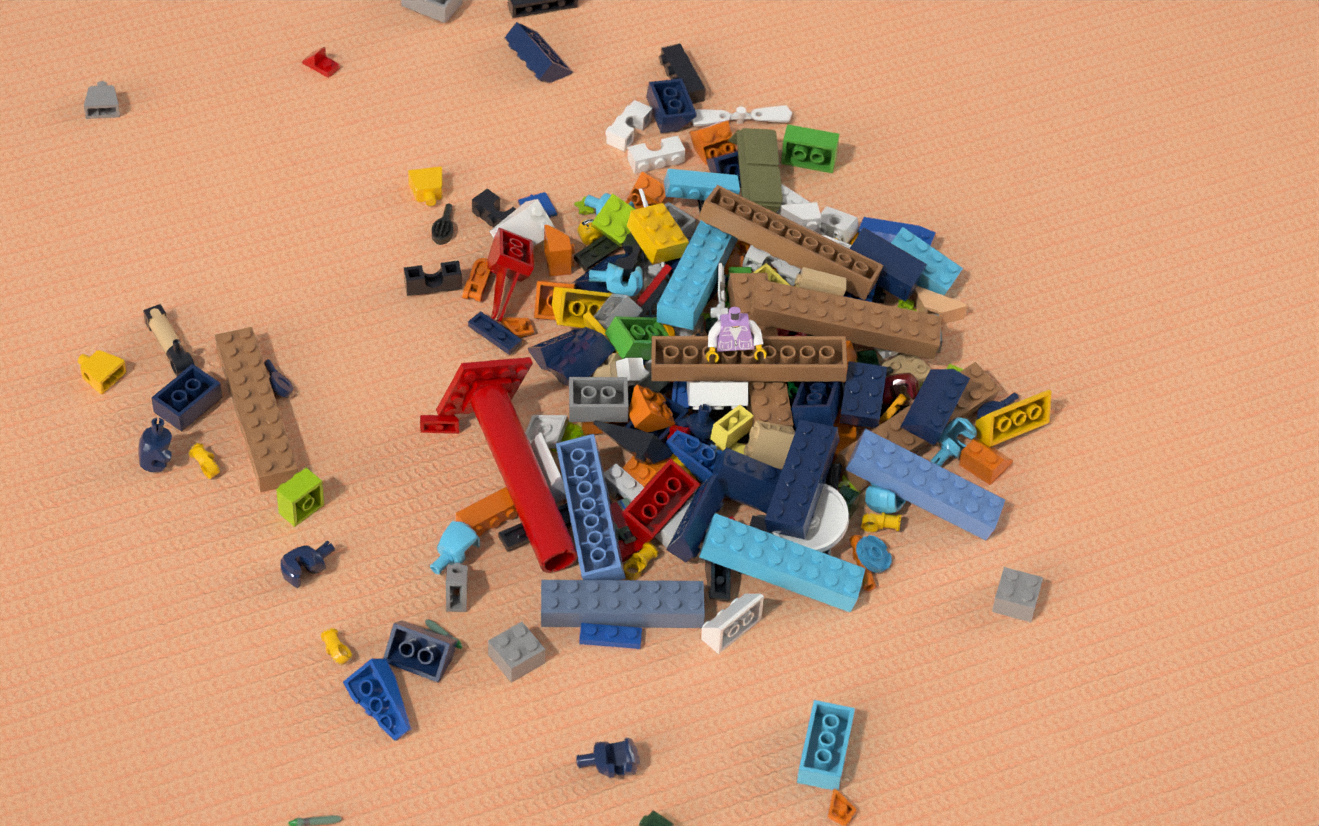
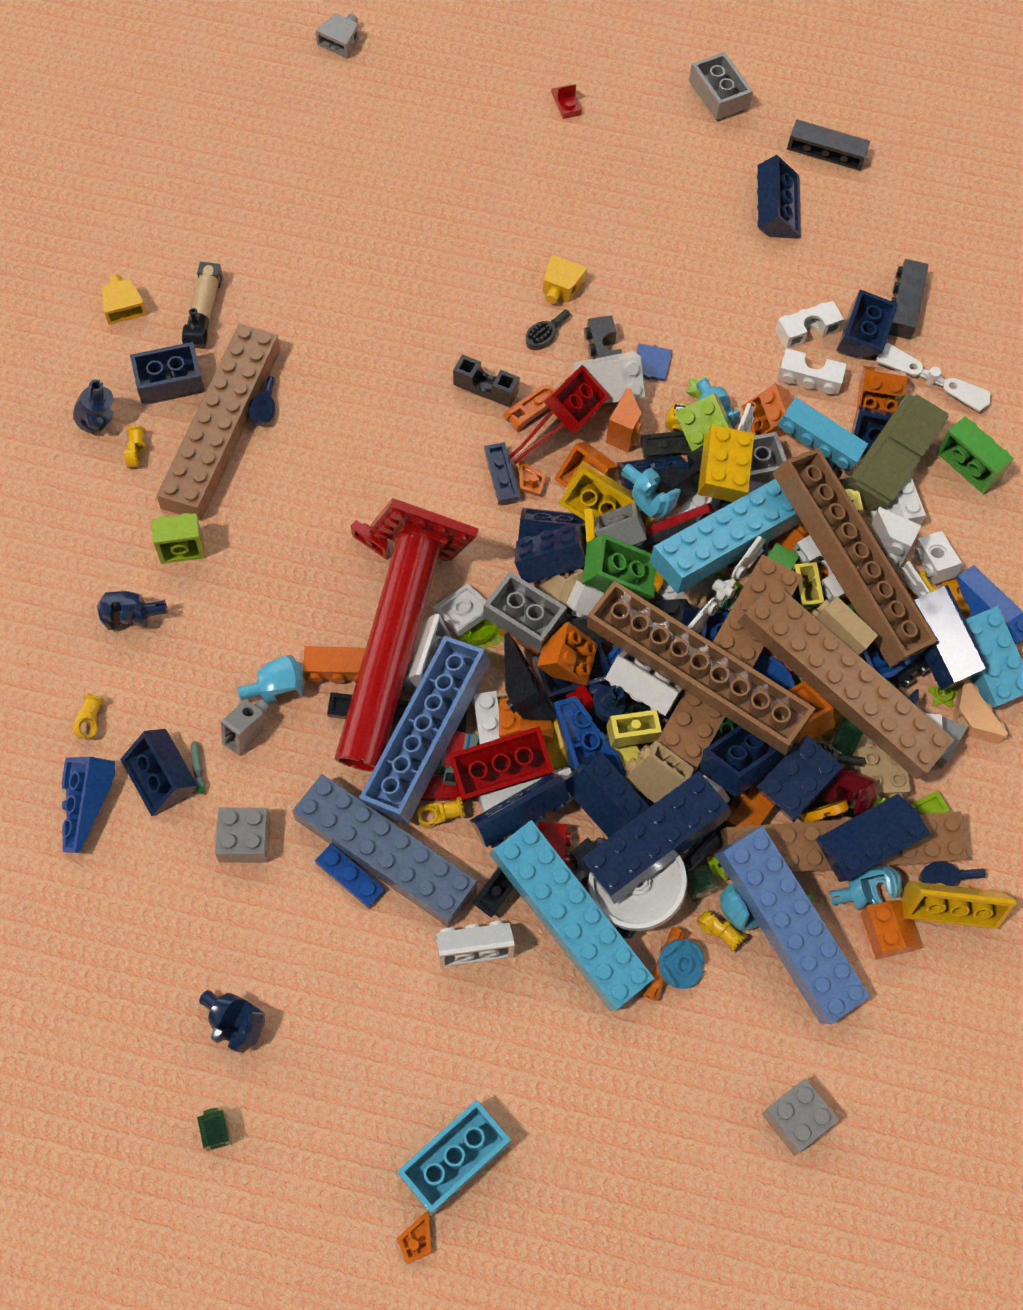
camera: 35 degrees right, 15 degrees up
torso [706,307,766,362] -> none

